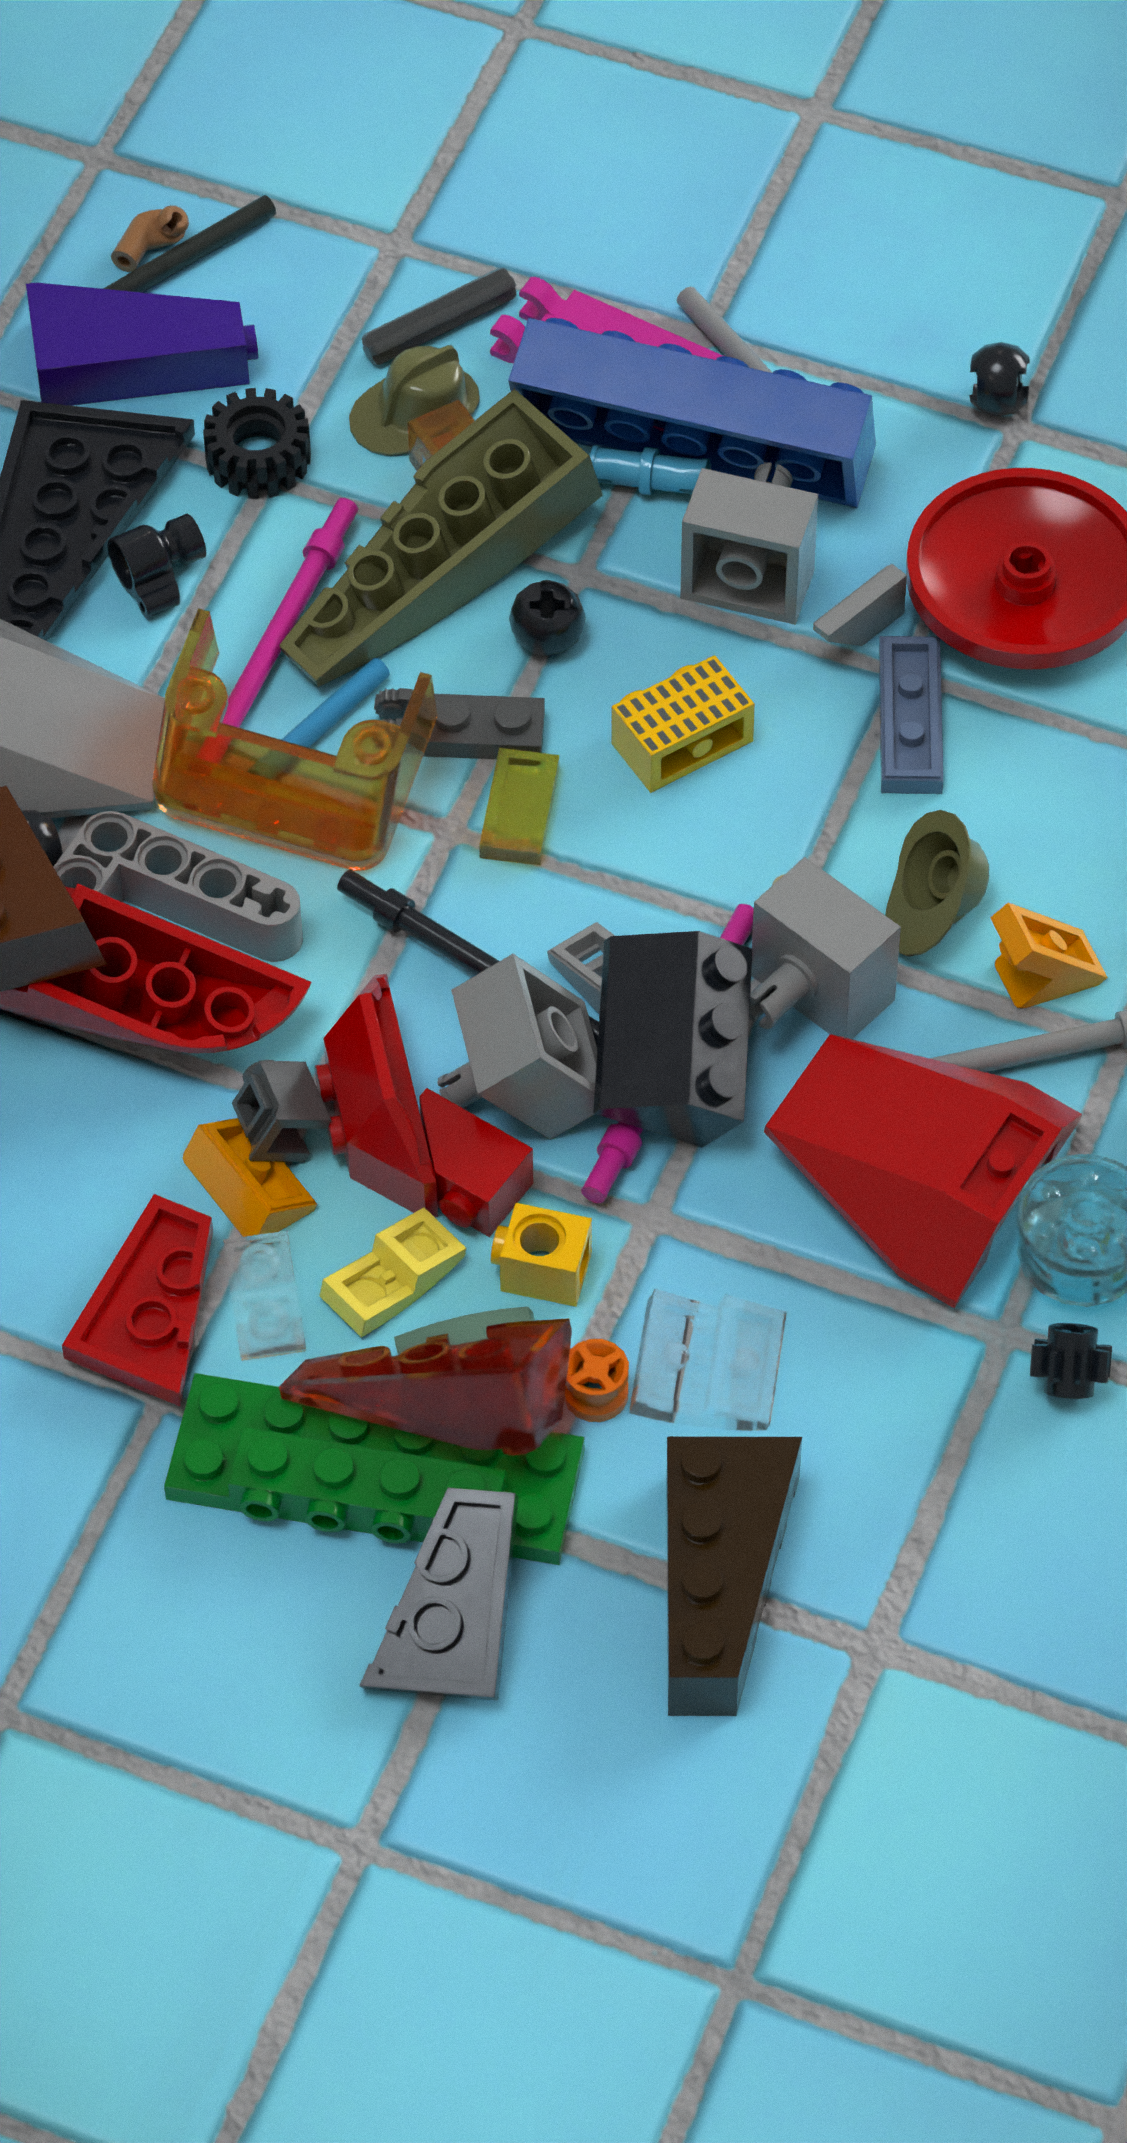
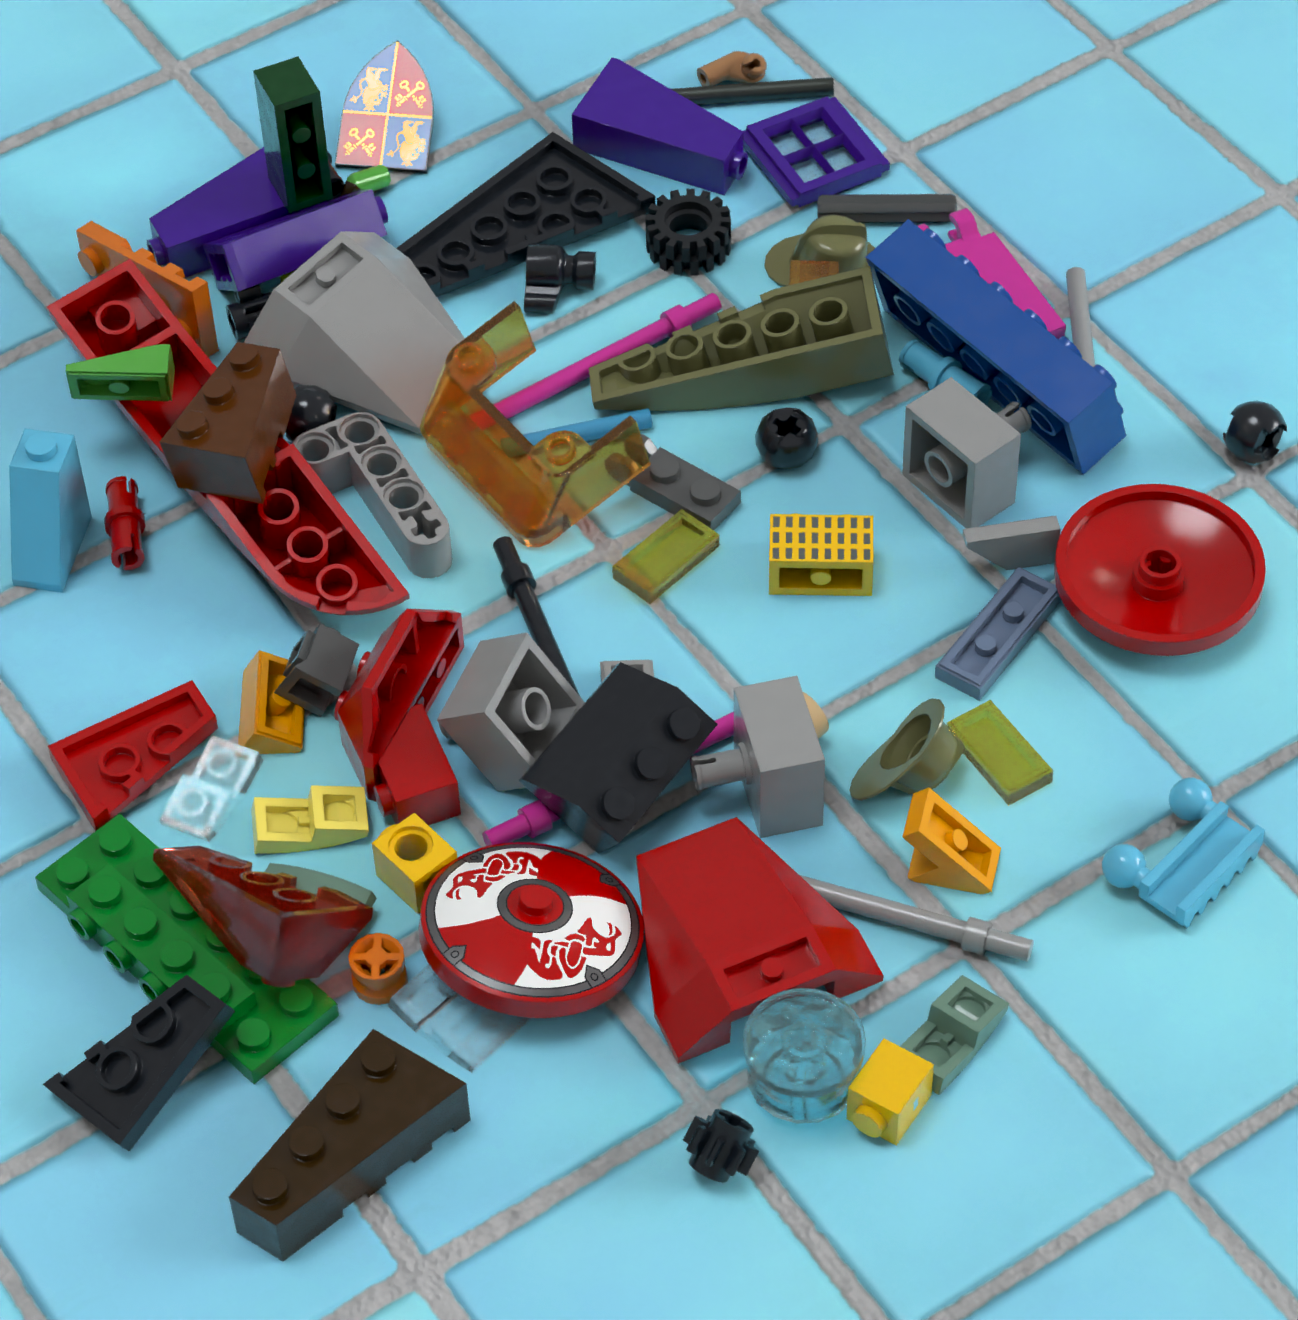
camera: 35 degrees right, 5 degrees down
none -> dish [419,842,644,1018]
none -> dark purple piece [743,96,890,207]
none -> clear yellow tile [947,700,1053,806]

